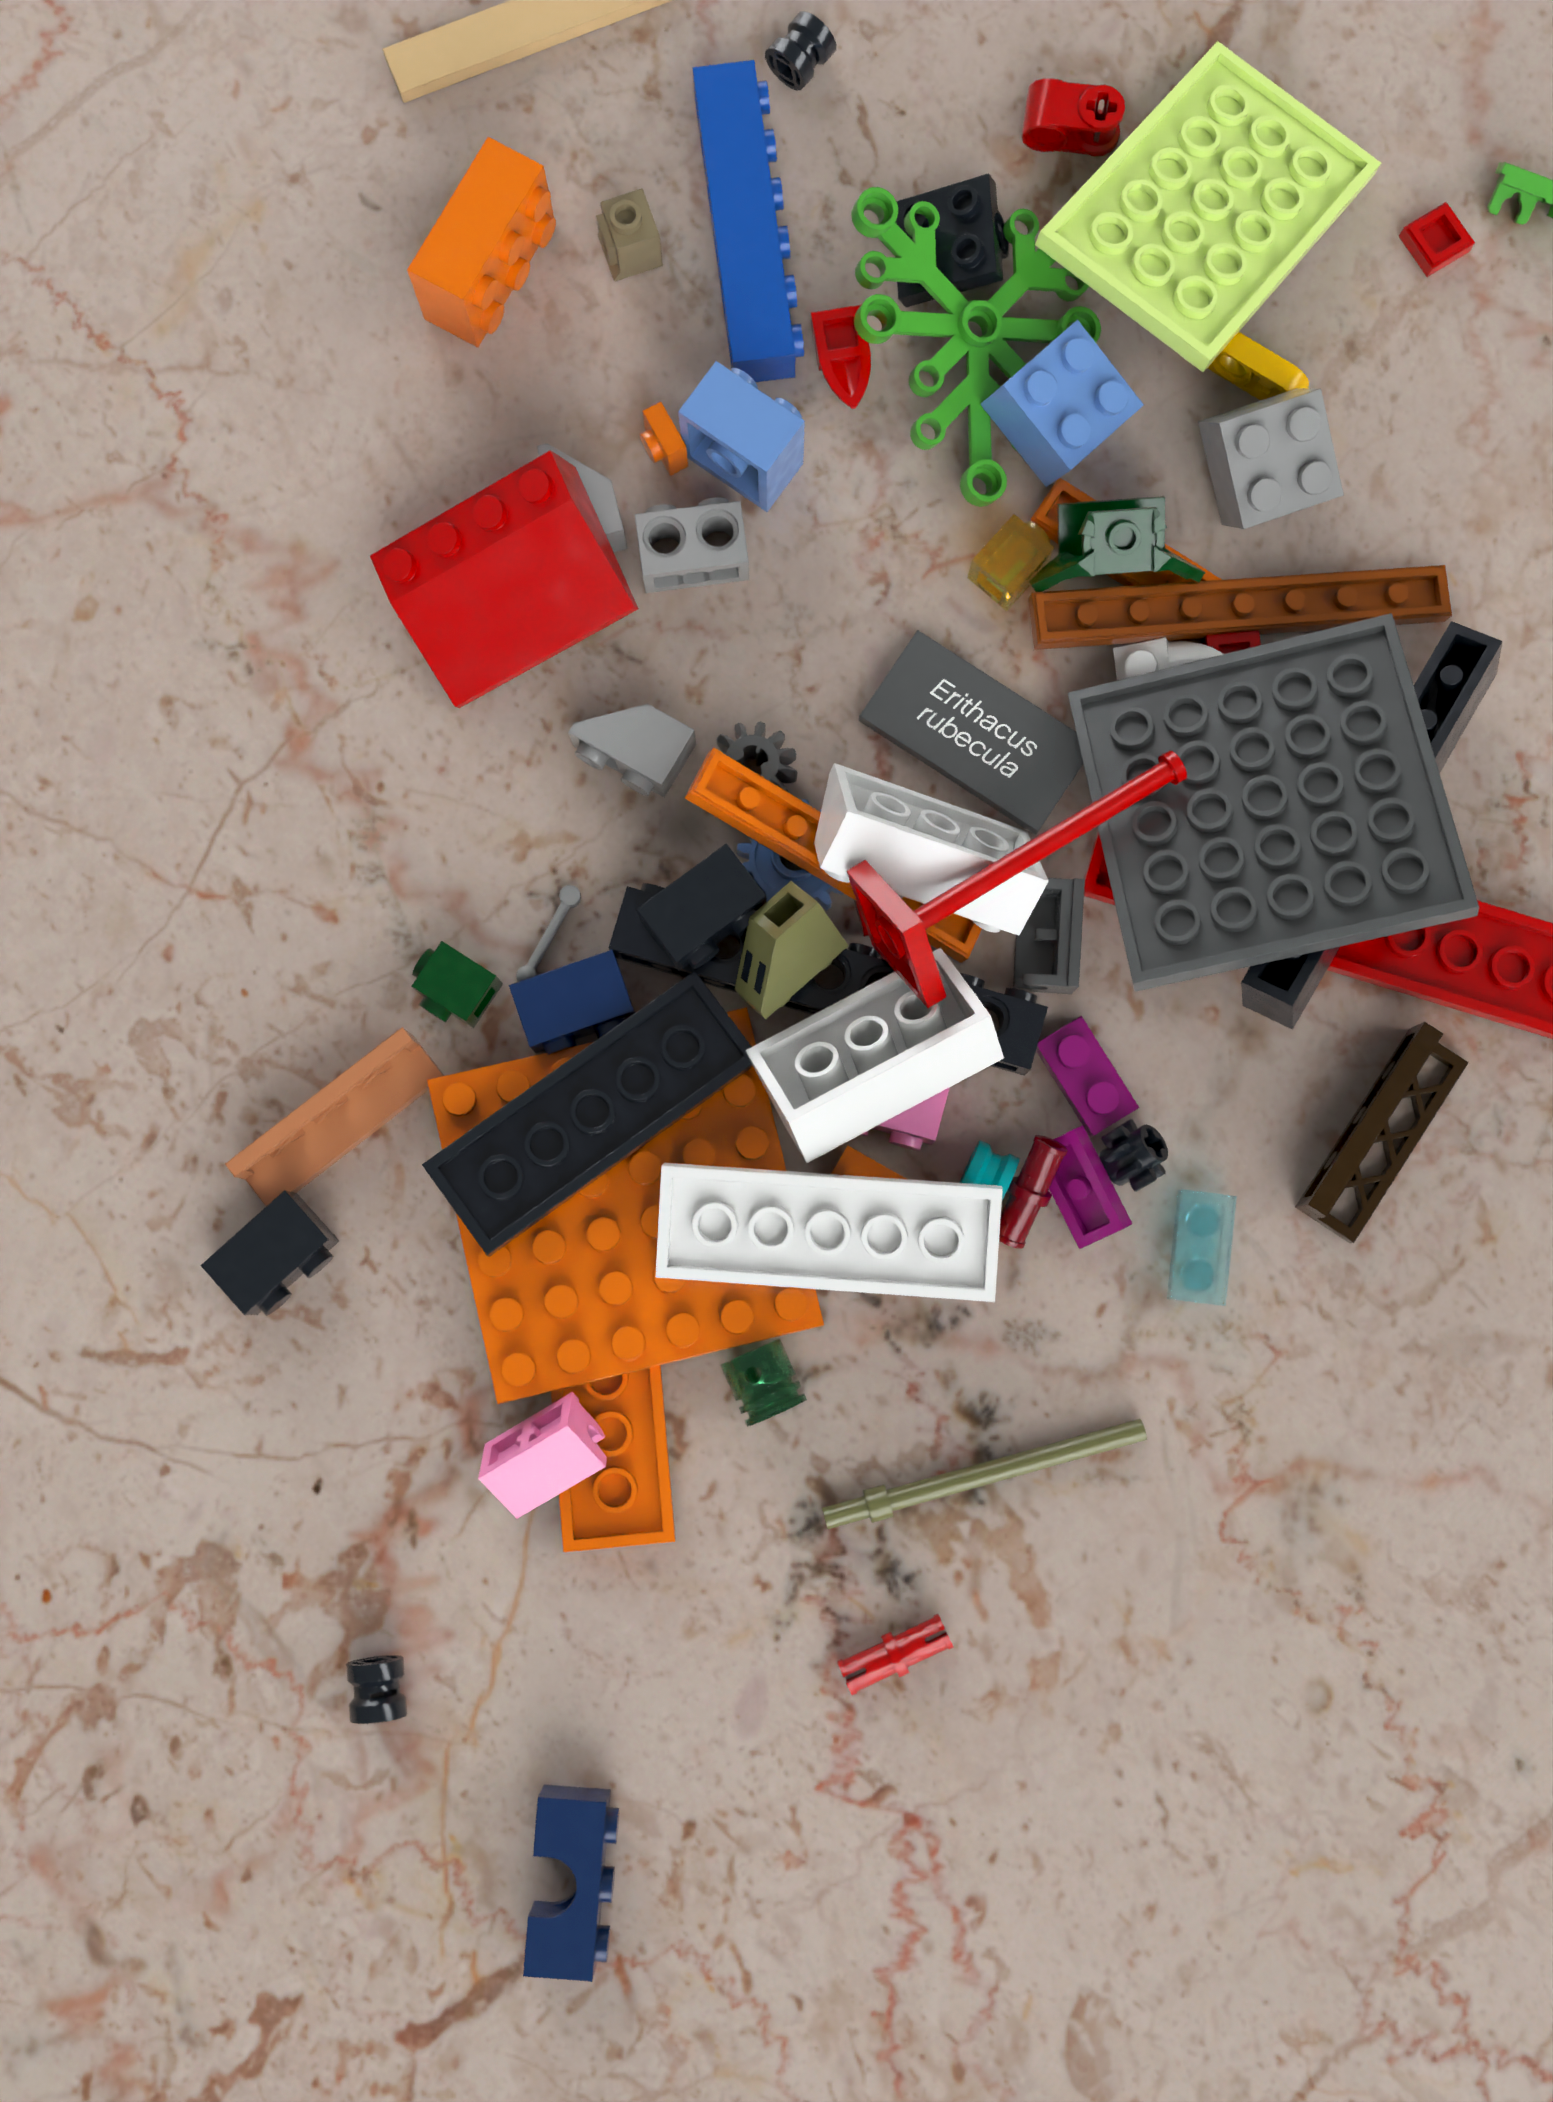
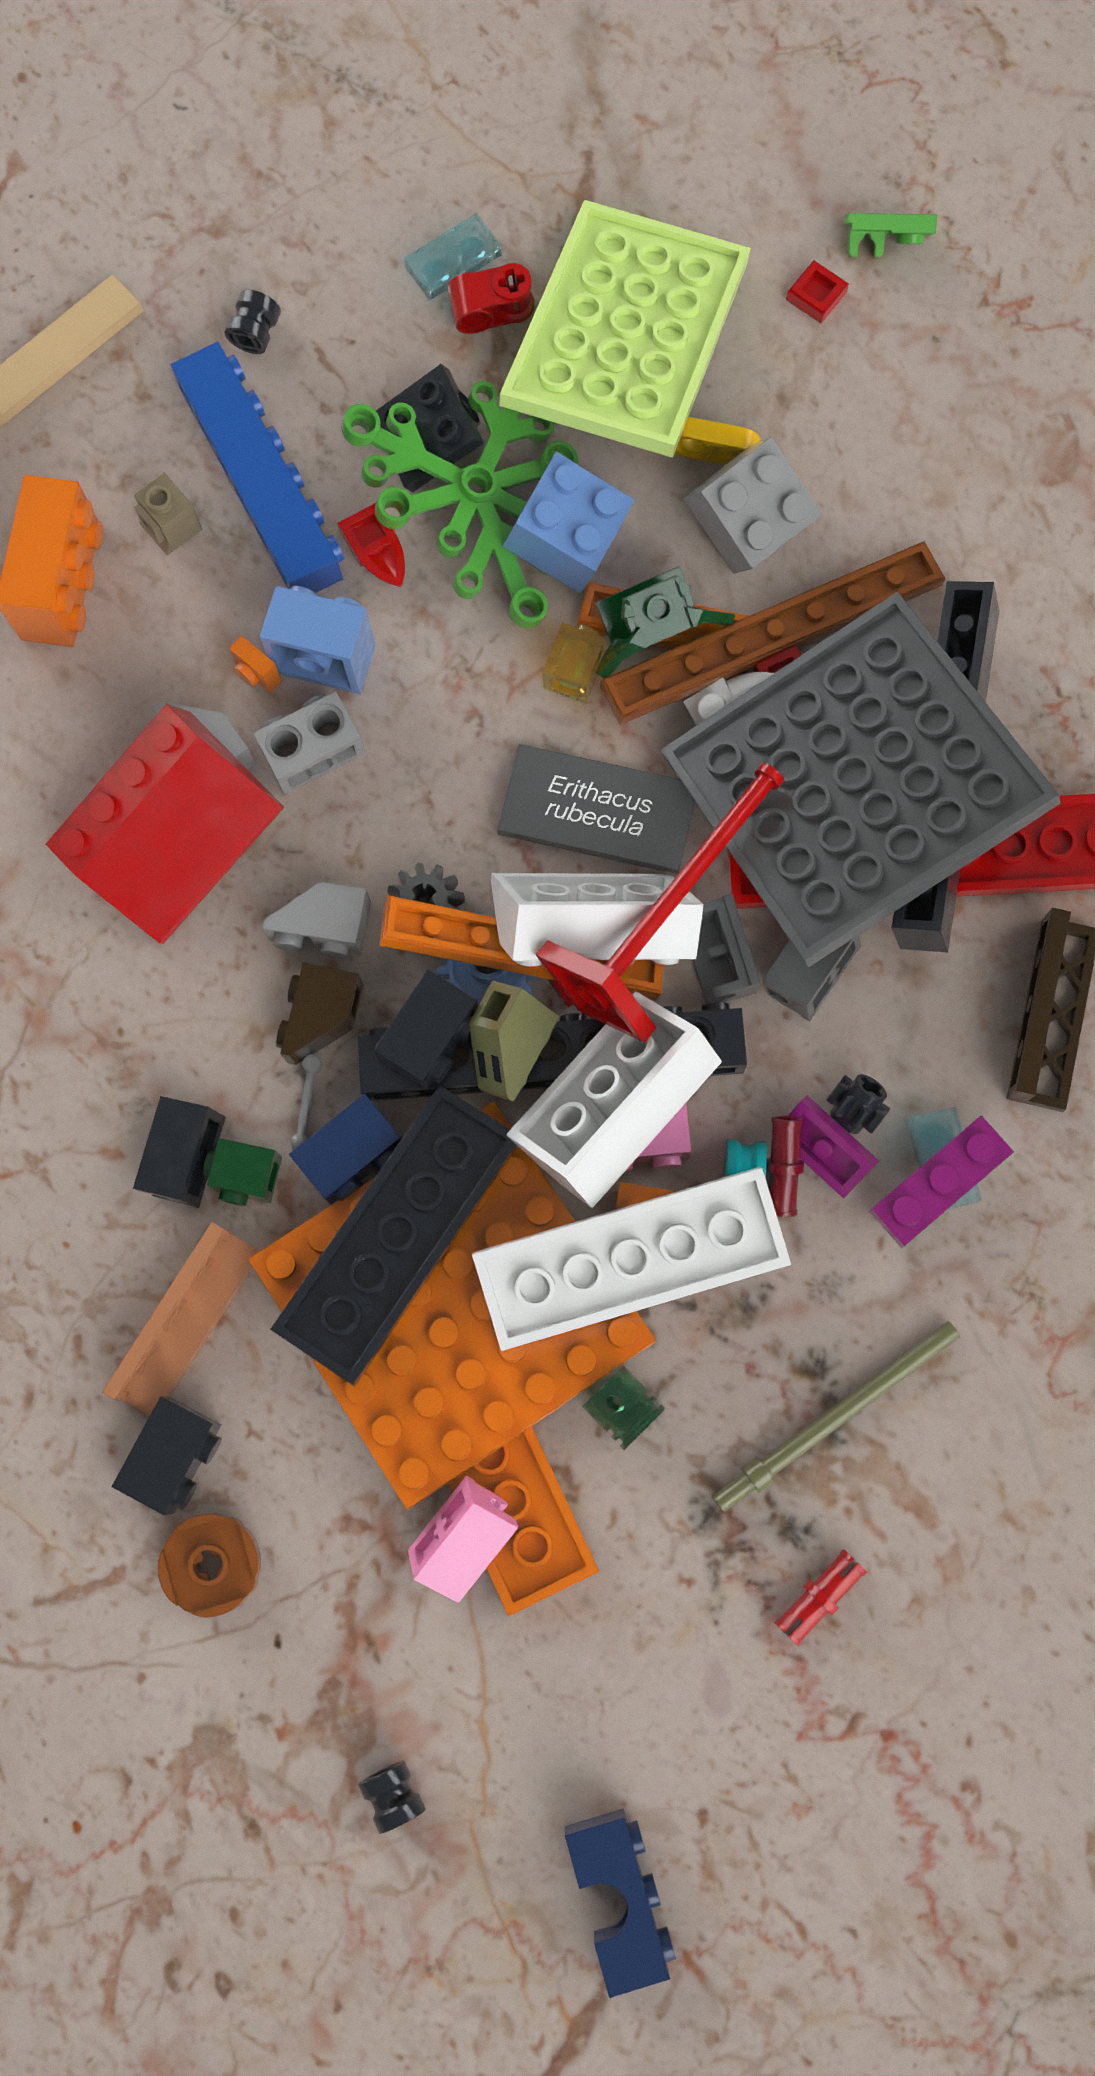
camera: 15 degrees left, 5 degrees down
magenta plate [1036,1016,1139,1138] -> none
none -> black hinge [133,1096,226,1208]
none -> dark orange plate [158,1513,261,1618]
none -> dark brown slope [276,962,364,1065]
none -> clear light blue plate [404,213,502,300]
none -> dark grey hinge [762,934,861,1022]
none -> magenta plate [869,1115,1014,1248]

